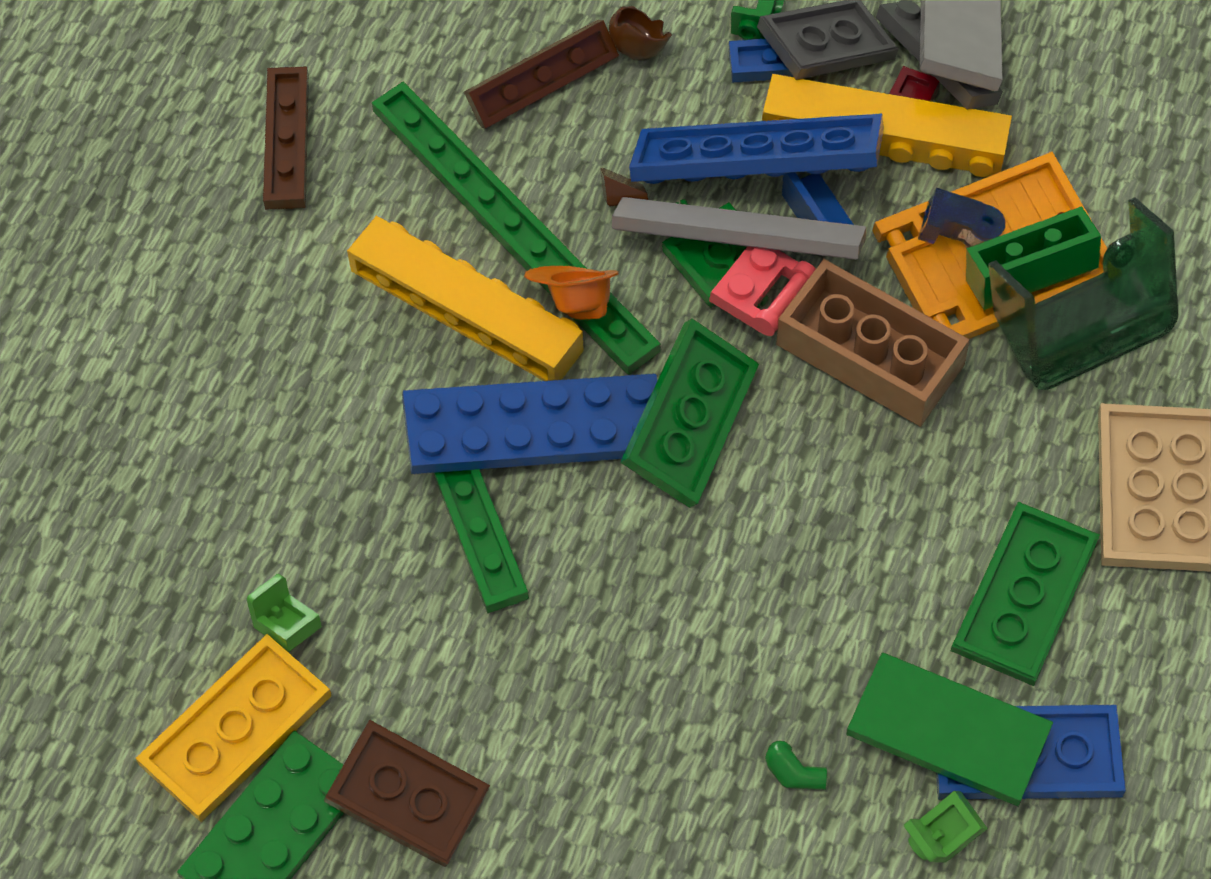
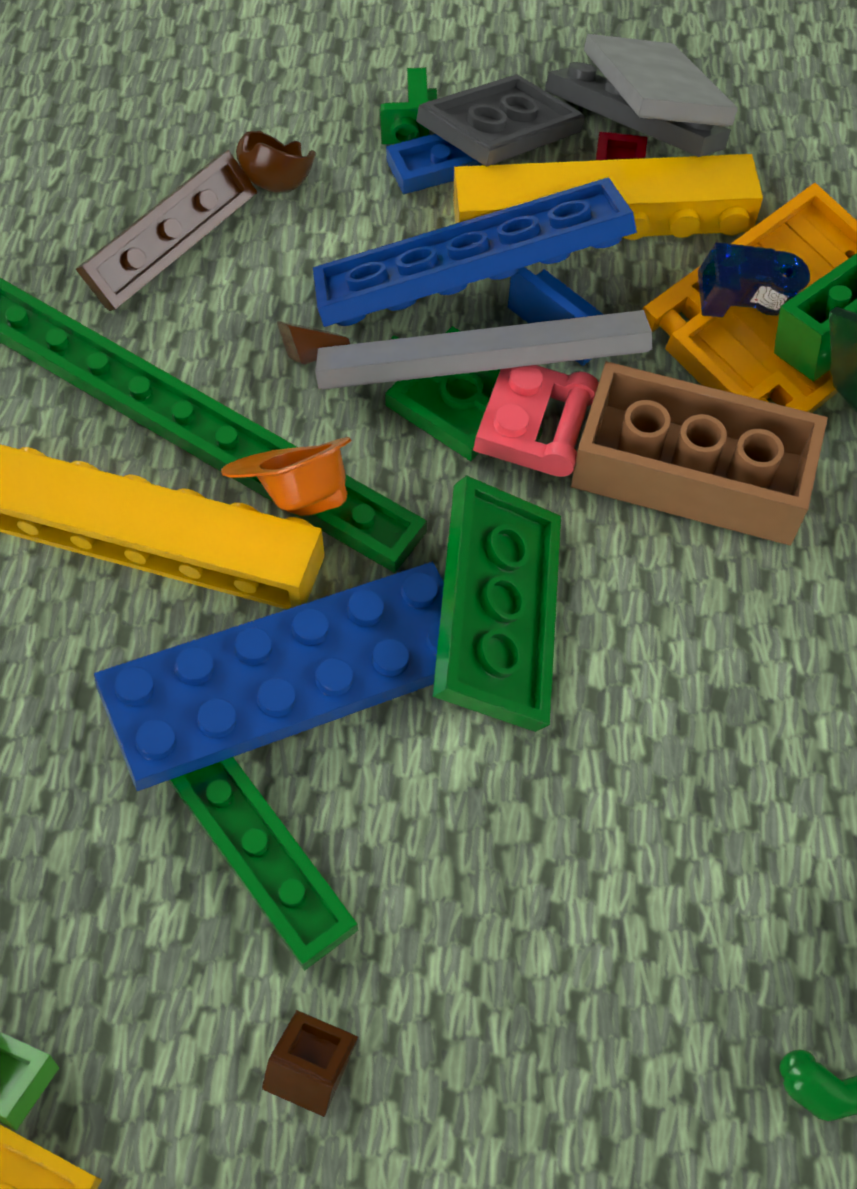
camera: 20 degrees left, 0 degrees up
none -> reddish brown slope [262,1010,358,1117]

